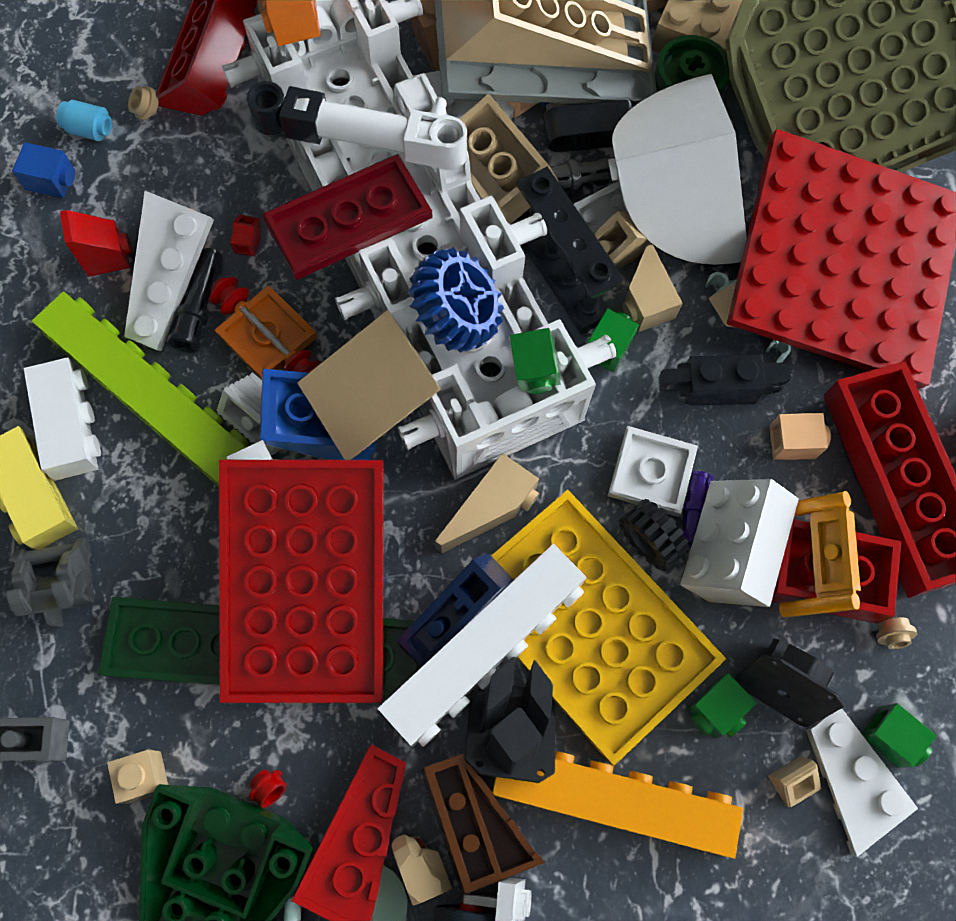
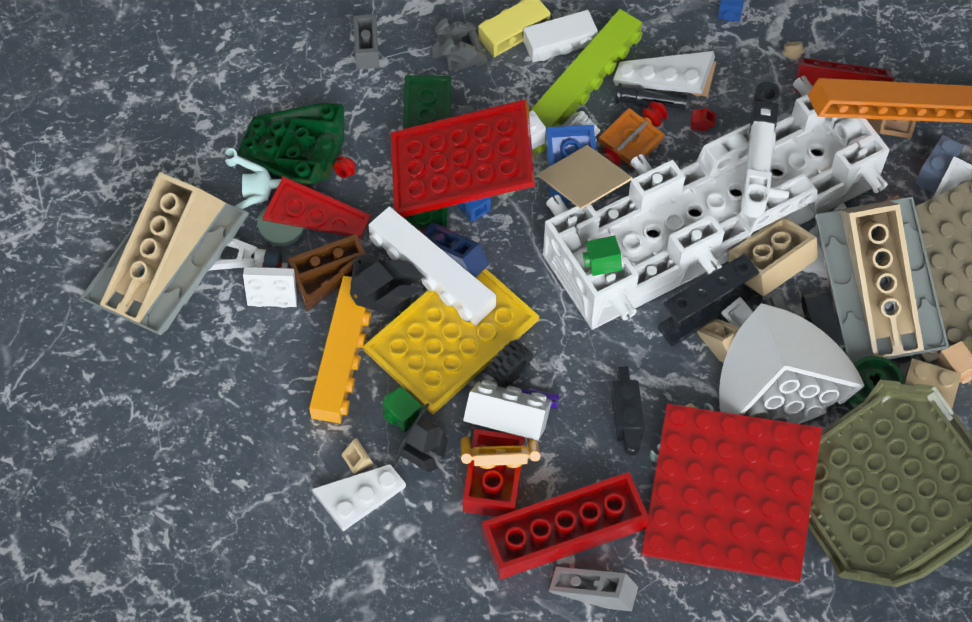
camera: 90 degrees right, 10 degrees down
medium azure brick [56,100,112,141] -> none
red slope [59,210,133,277] -> none
tan brick [107,750,168,804] -> none
dark red tile [262,154,433,280] -> none
tan rock [391,834,452,906] -> none
blue gear [407,247,504,353] -> none
tan slope [435,453,540,554] -> none
green brick [587,308,639,373] -> none
white plate [607,426,698,517] -> none
tan slope [623,244,683,333] -> none
light nougat brick [769,413,831,460] -> none
green brick [862,703,937,768] -> none
tan plate [876,617,917,649] -> none

